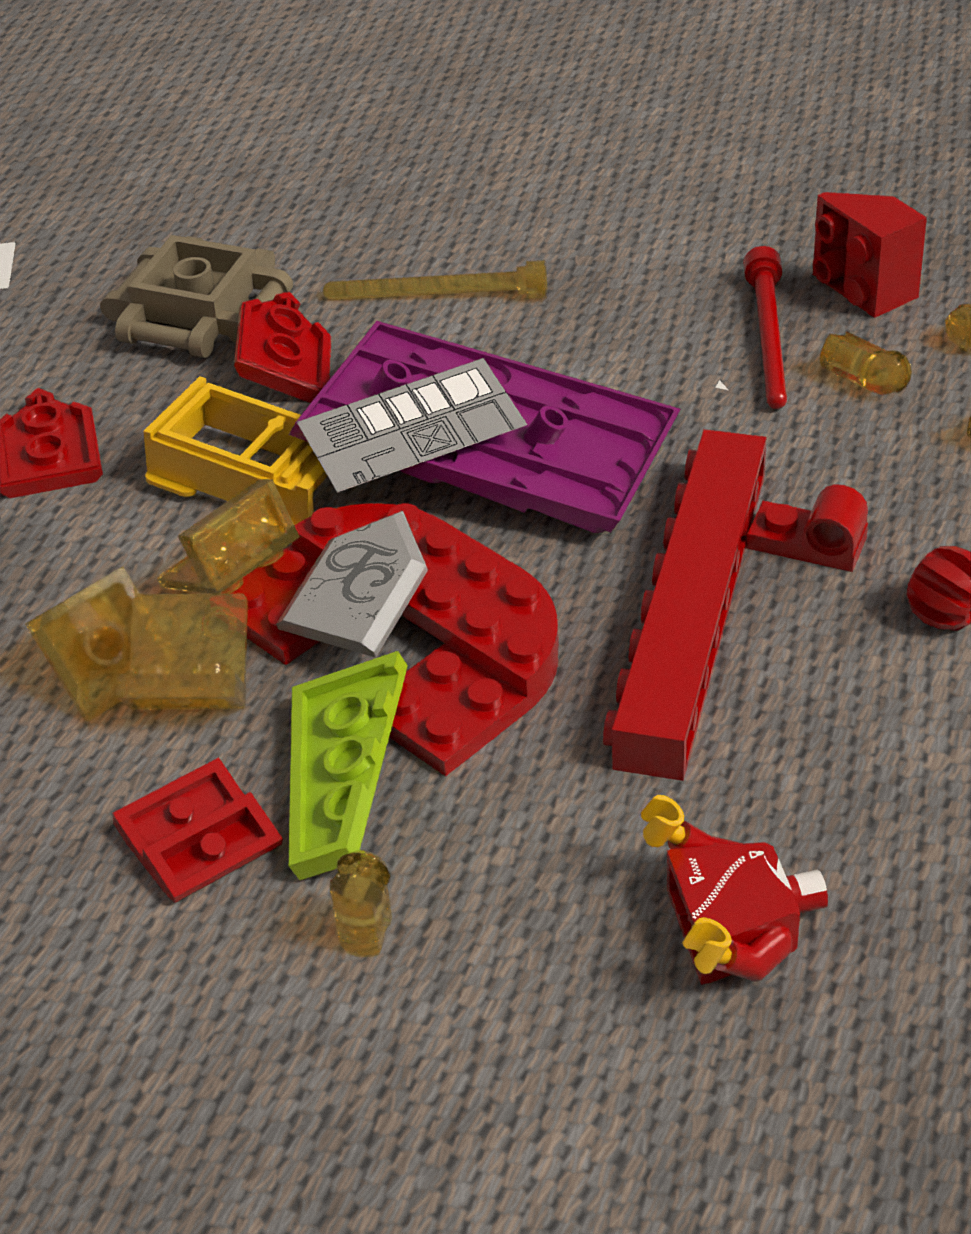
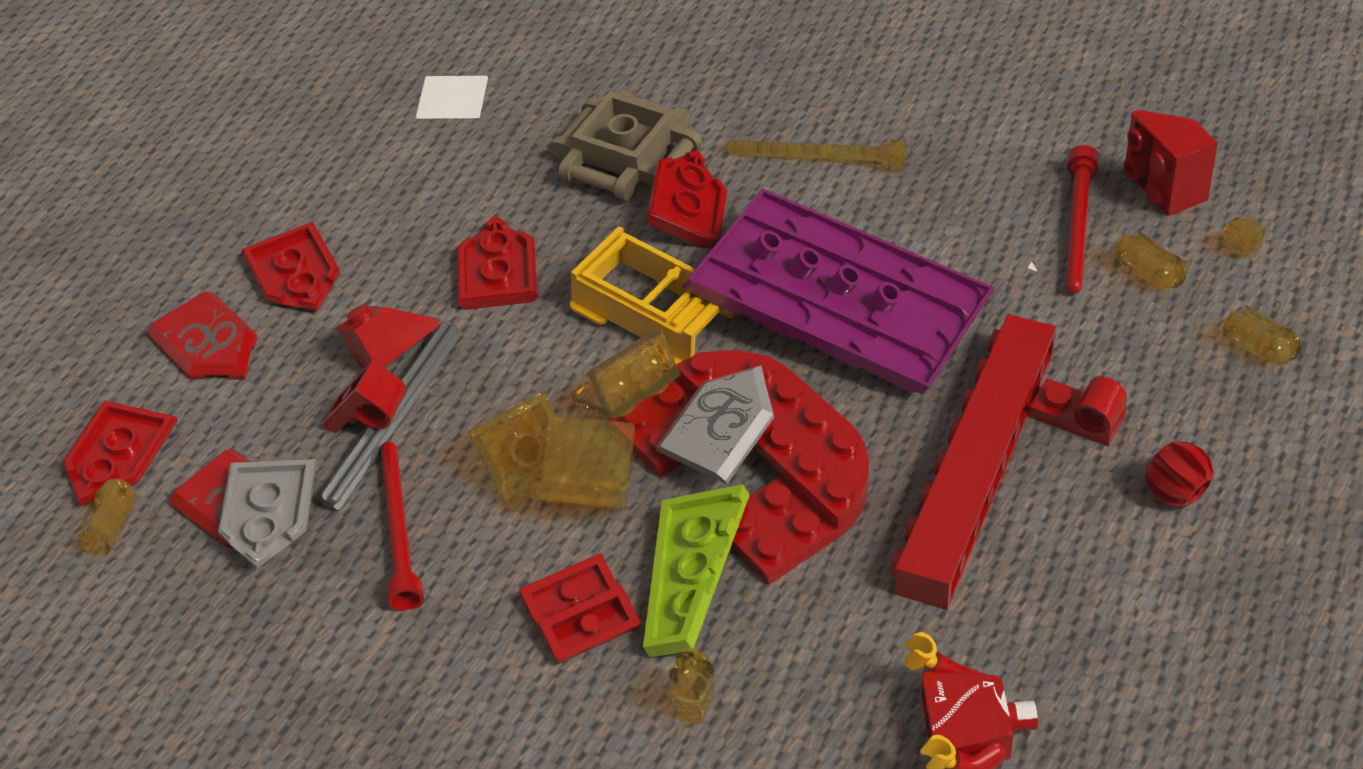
camera: 10 degrees right, 5 degrees up
light grey sticker [297,358,527,492] -> none

